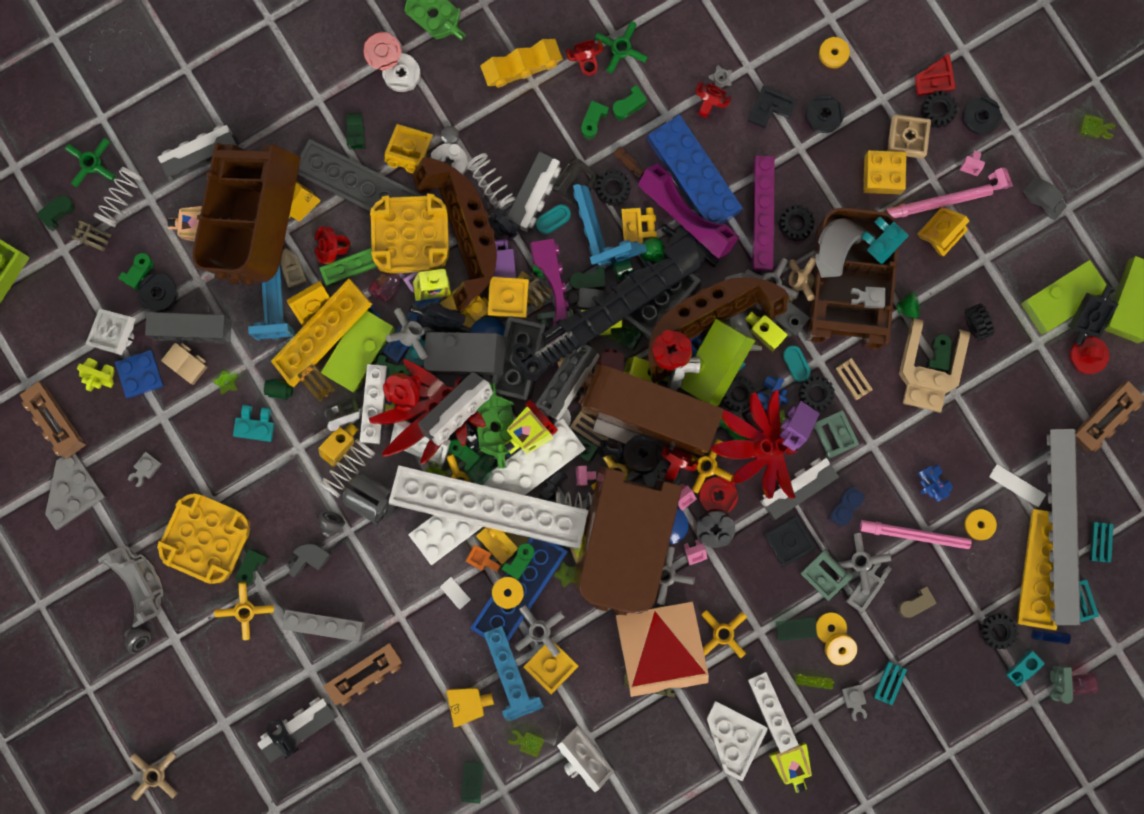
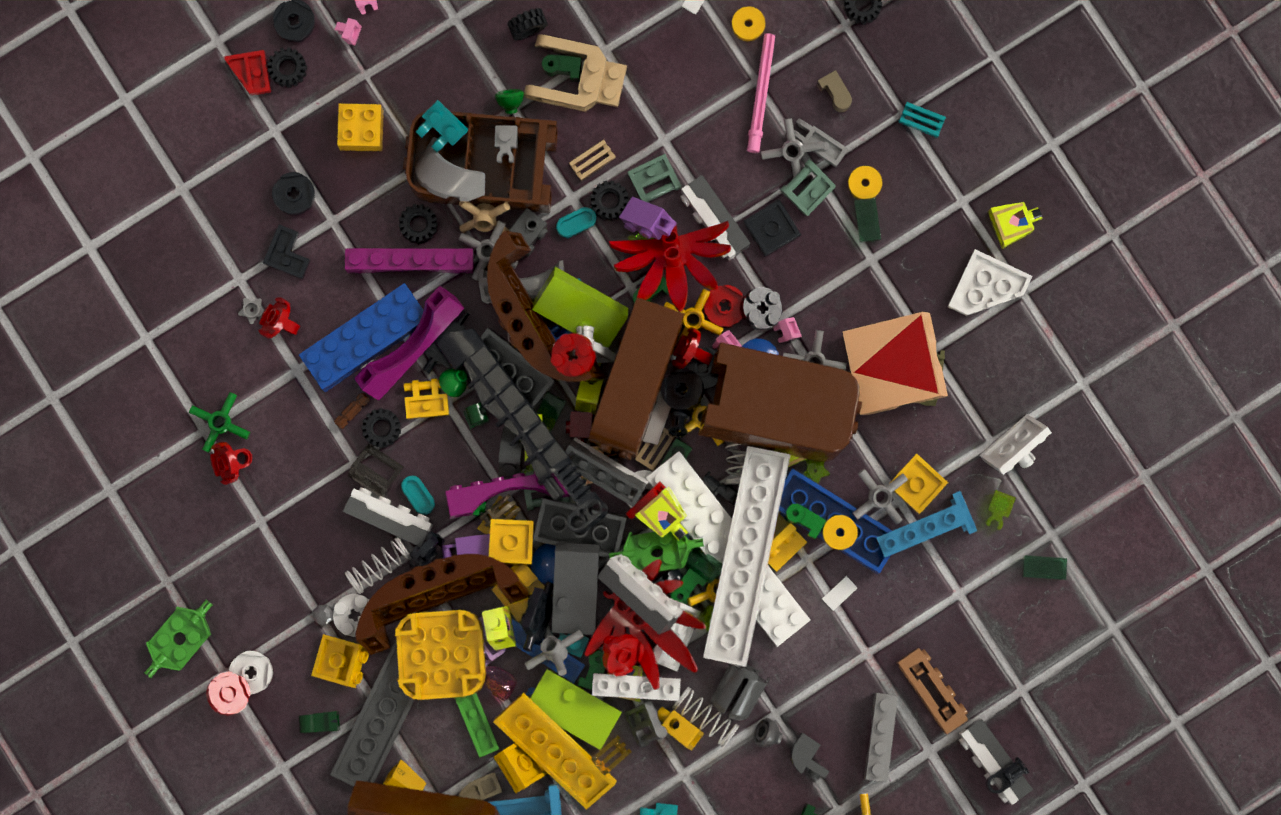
camera: 90 degrees left, 0 degrees up
dark green brick [264,379,294,400] -> none
red tile [314,226,351,264] -> none
yellow torso [446,687,494,728] -> none
orange plate [465,545,502,572] -> none
yellow brick [480,39,563,88] -> none
dark green leg [570,267,606,290] -> none
dark azure bracket [573,184,647,267] -> none
bright pink tile [575,466,596,487] -> none
green leg [581,101,609,140] -> none
green leg [612,85,647,120] -> none
yellow bar [701,610,747,658] -> none
black tyre [722,376,756,412] -> none
neon yellow torso [745,311,787,352] -> none
white piece [746,671,798,753] -> none
blue hips [757,376,789,412] -> none
clear neon green axle [795,674,834,689] -> none
yellow piece [819,37,850,68] -> none
yellow piece [825,633,857,665] -> none
dark blue brick [828,487,864,527] -> none
light grey plate [841,684,867,721] -> none
bright pink axle [885,184,993,218] -> none
tan brick [887,114,931,158] -> none
yellow bracket [917,207,969,257] -> none
blue hips [917,465,953,502] -> none

